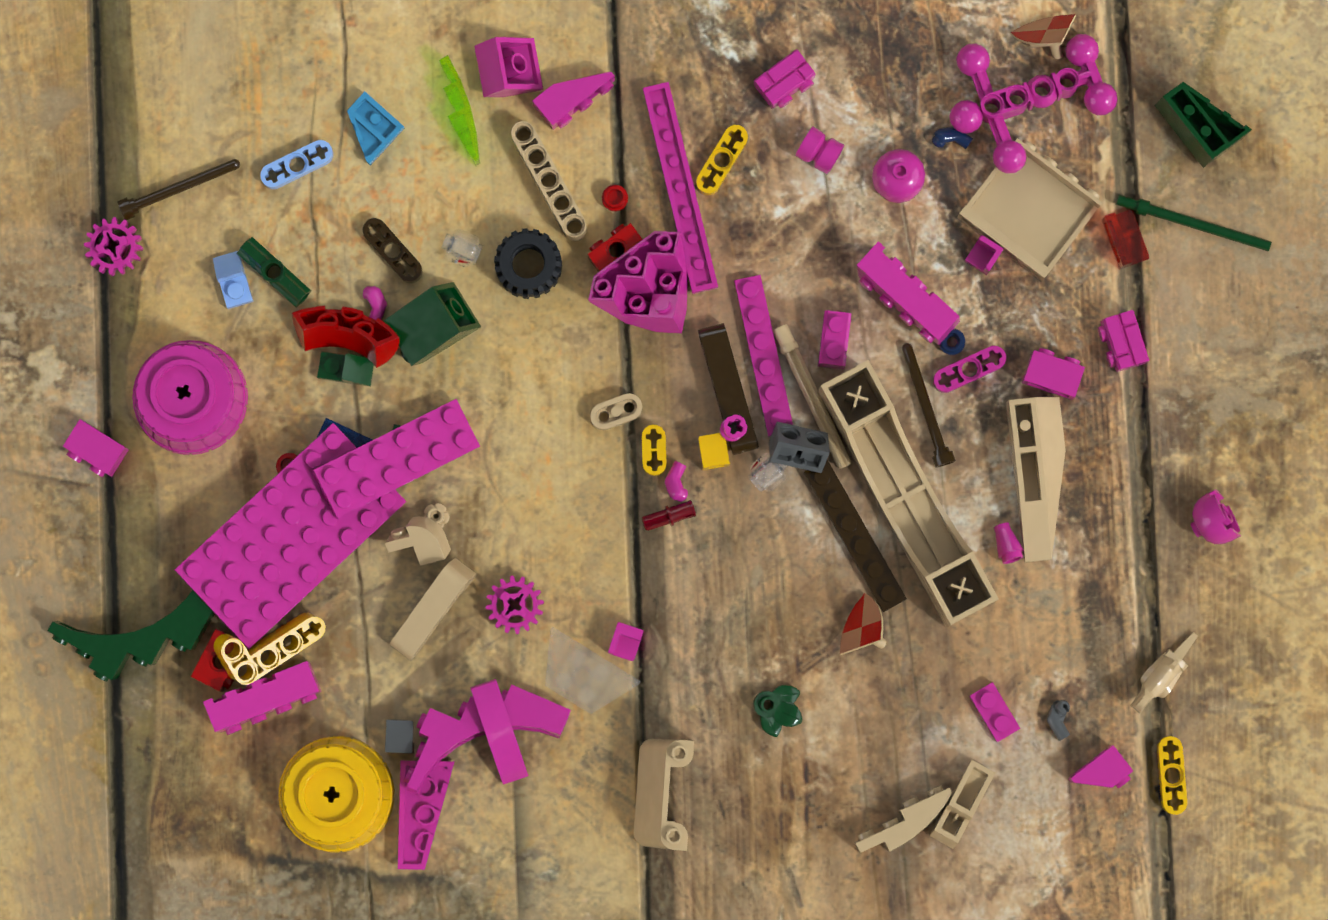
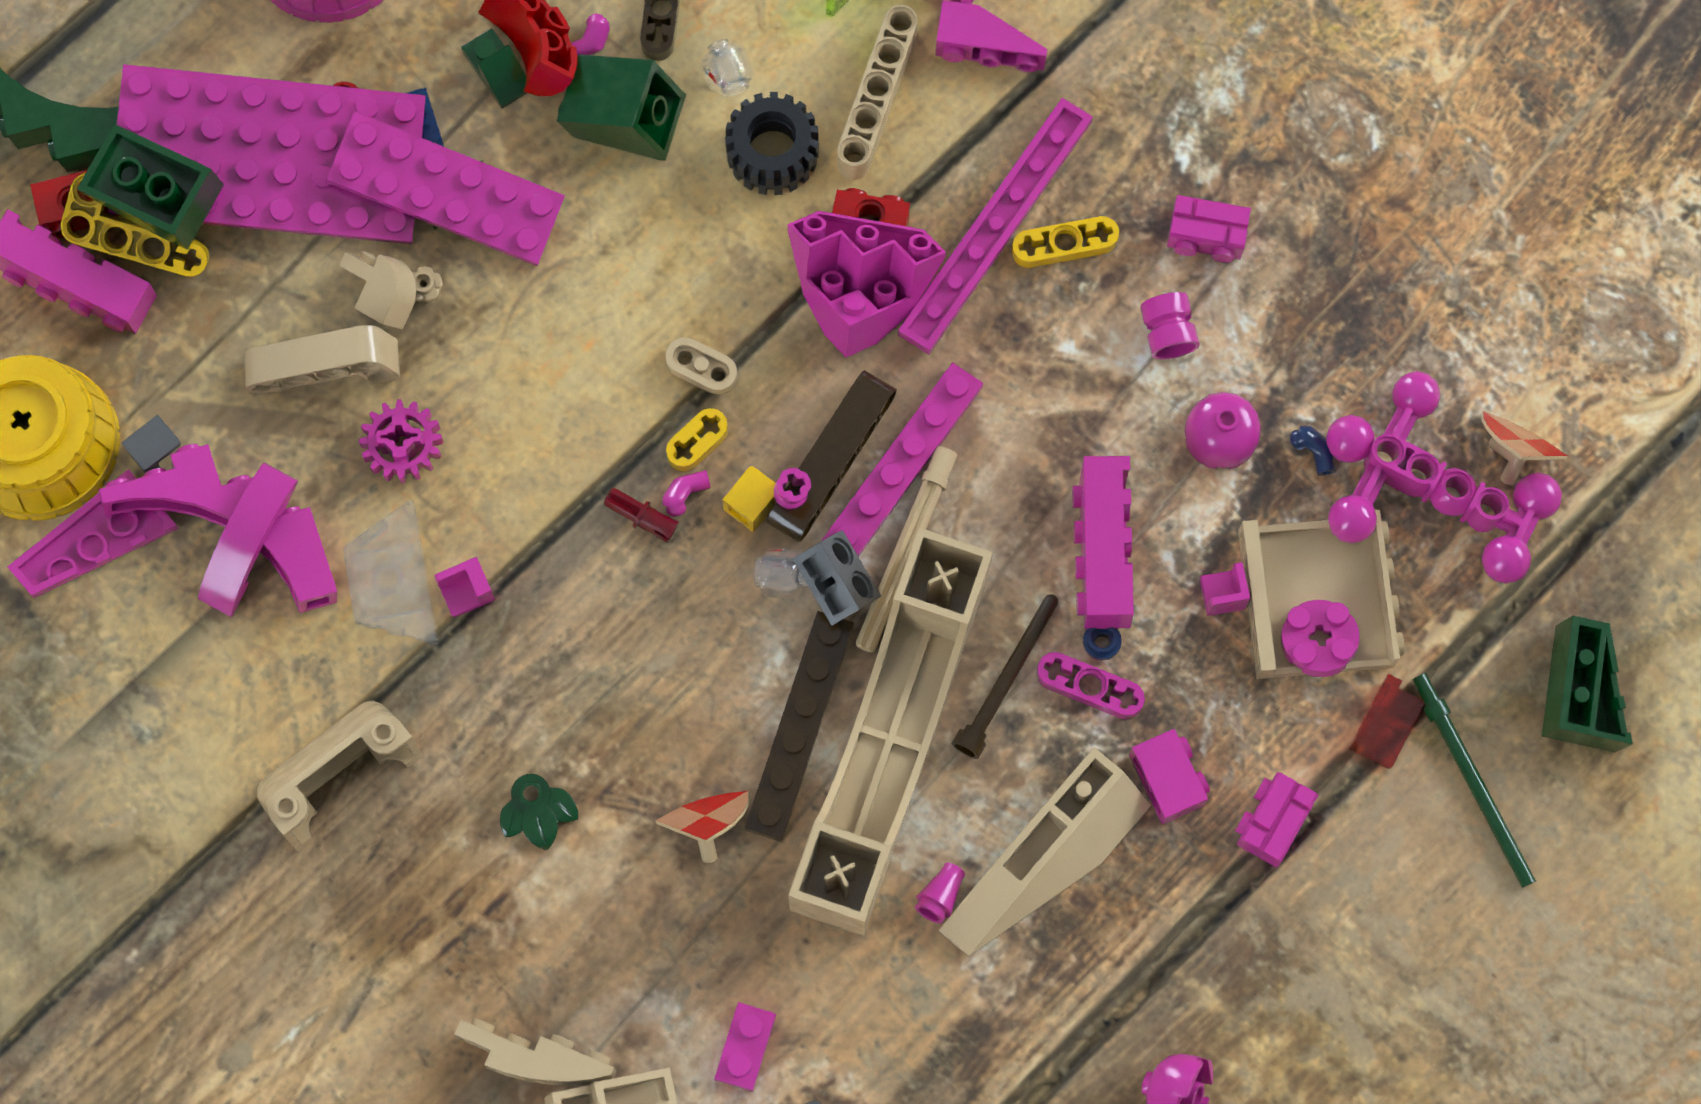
camera: 45 degrees right, 10 degrees down
red plate [602,185,628,212] -> none
dark pink brick [818,310,852,370] -> none
none -> dark green slope [77,124,224,250]
none -> dark pink plate [1281,600,1360,677]

